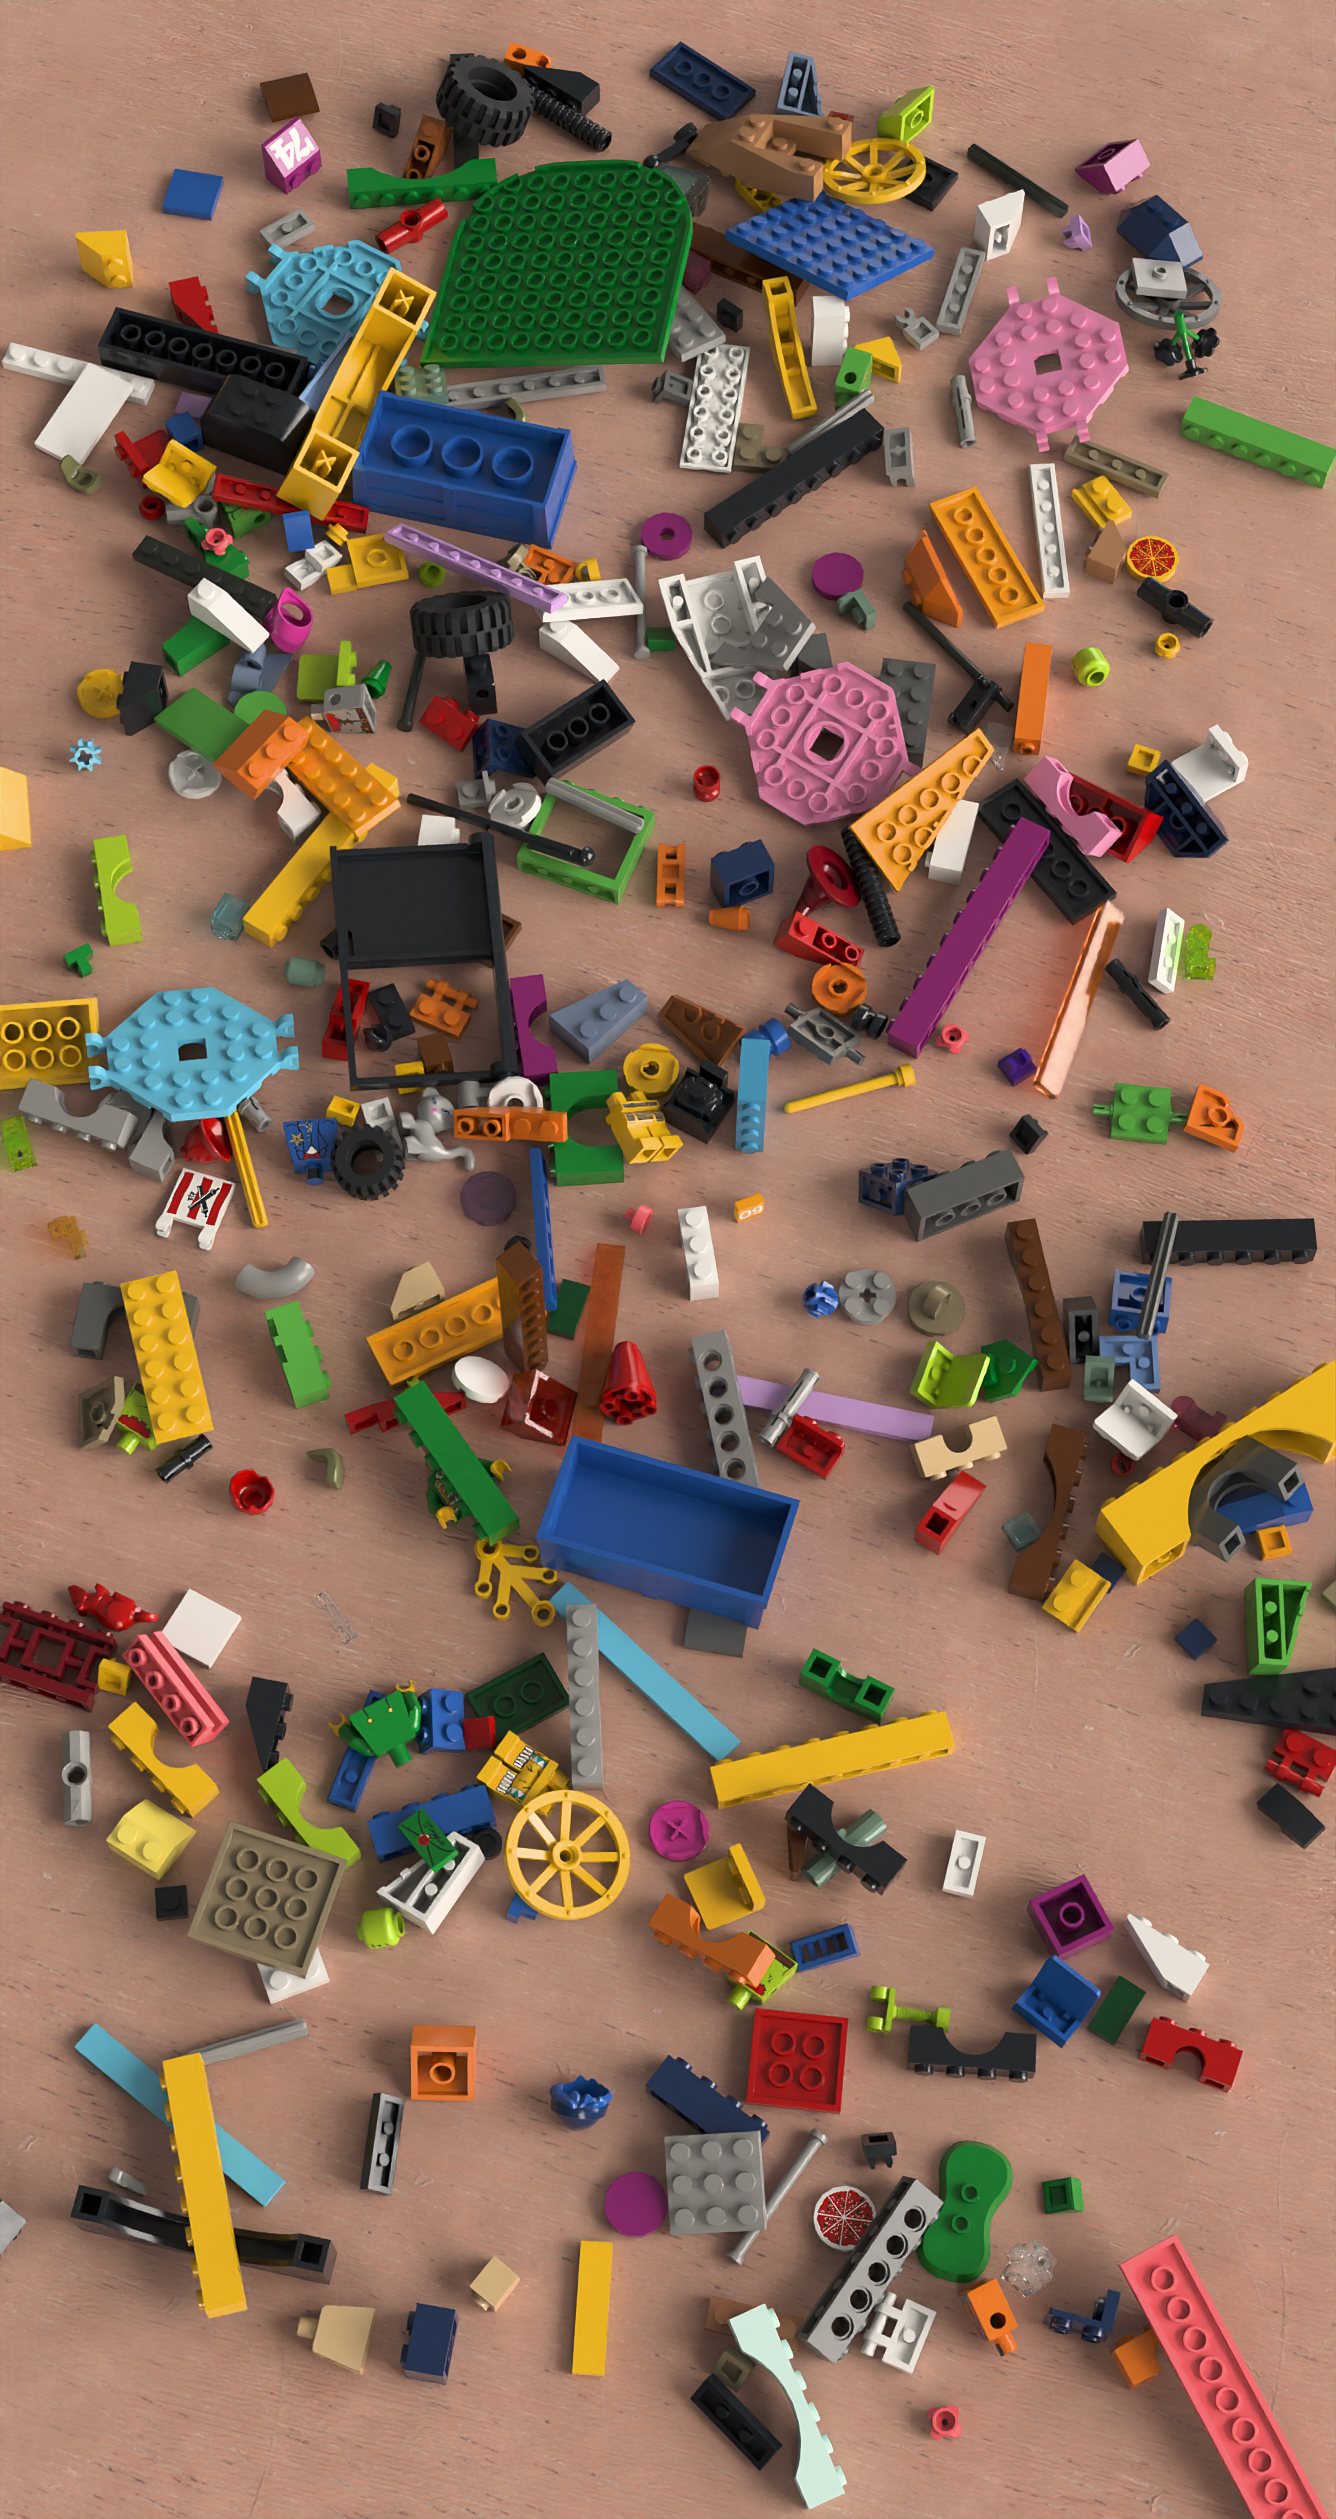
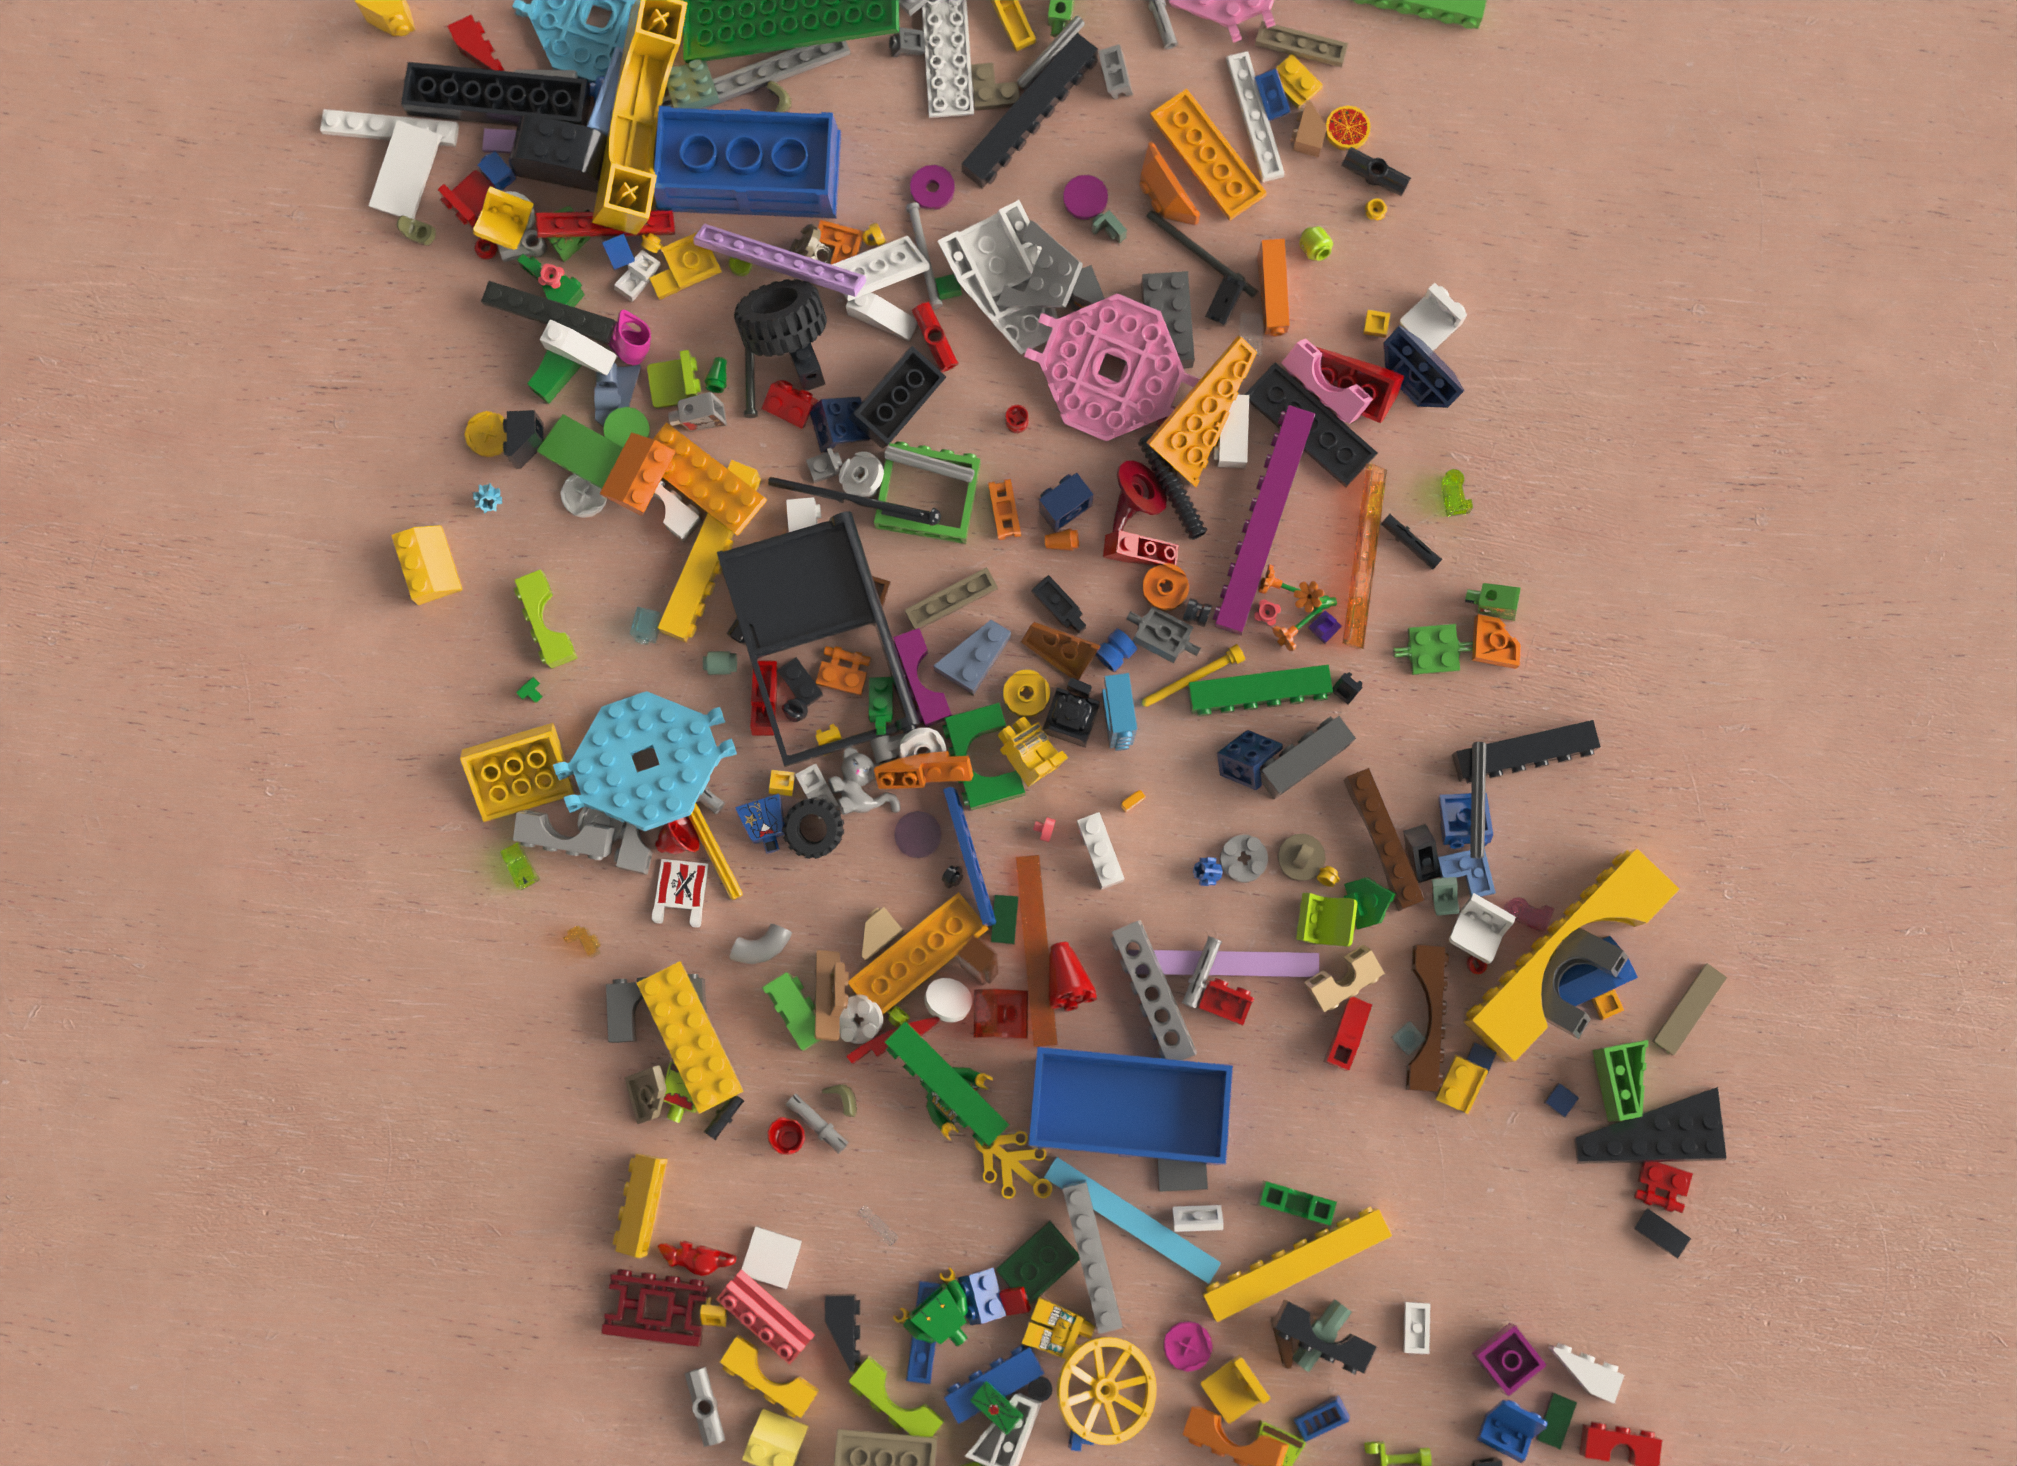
camera: 10 degrees left, 15 degrees up
reddish brown brick [417,1031,454,1074] -> none
plate [1148,908,1184,994] -> none
none -> yellow slope [613,1153,668,1258]
none -> light grey pin [786,1094,849,1154]
none -> medium nougat bracket [815,950,849,1041]
none -> white plate [840,995,883,1044]
none -> green hinge [869,677,893,735]
none -> dark tan plate [905,567,998,630]
none -> red piece [911,302,959,372]
none -> black hinge [1031,575,1086,634]
none -> white plate [1173,1205,1223,1232]
none -> green brick [1187,664,1333,717]
none -> blue plate [1255,68,1291,121]
none -> orange plant [1258,564,1337,651]
none -> yellow plate [1317,866,1340,887]
none -> bright green torso [1465,583,1521,621]

